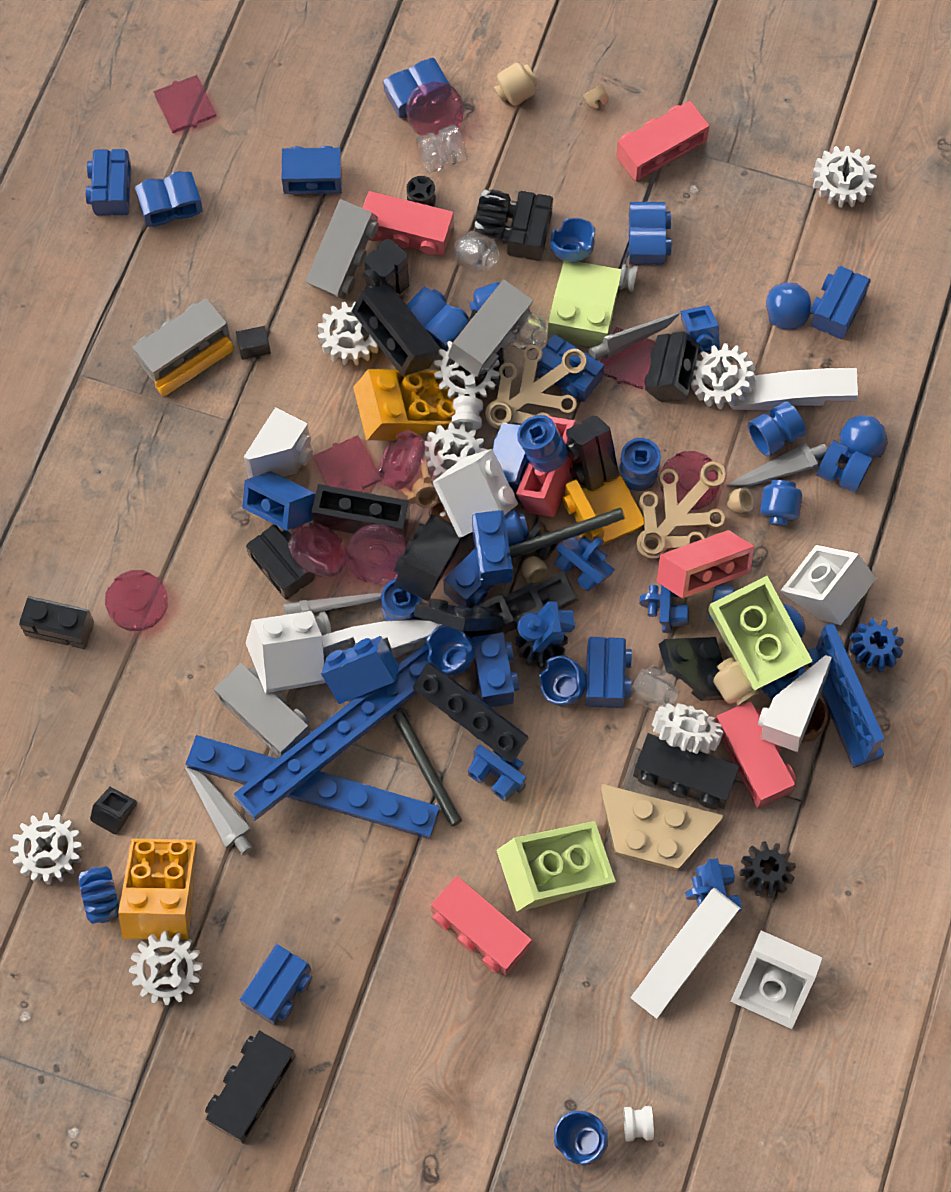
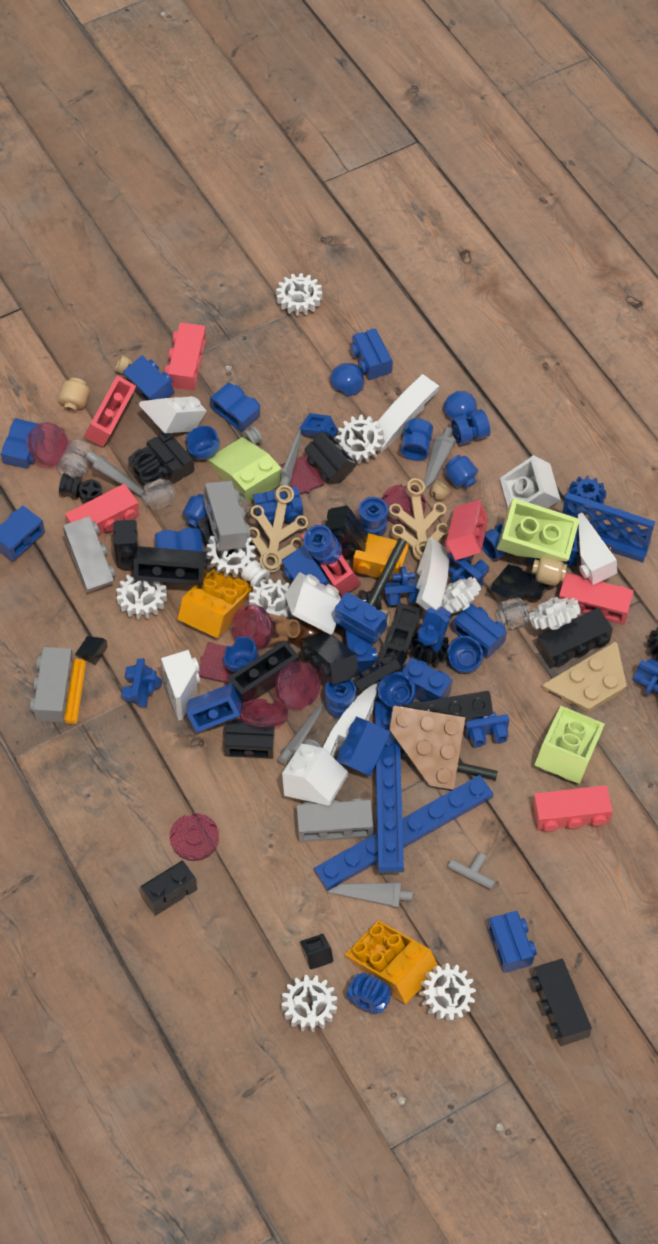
camera: 50 degrees left, 10 degrees down
none -> black wheel [59,473,83,499]
none -> coral brick [83,375,136,447]
none -> light grey bar [85,451,150,501]
none -> blue hips [121,658,162,708]
none -> blue brick [123,355,175,401]
none -> white slope [139,396,207,433]
none -> blue hair [223,637,259,673]
none -> medium nougat plate [389,706,465,790]
none -> white slope [416,537,449,610]
none -> white gear [441,577,481,614]
none -> light grey piece [448,852,495,890]

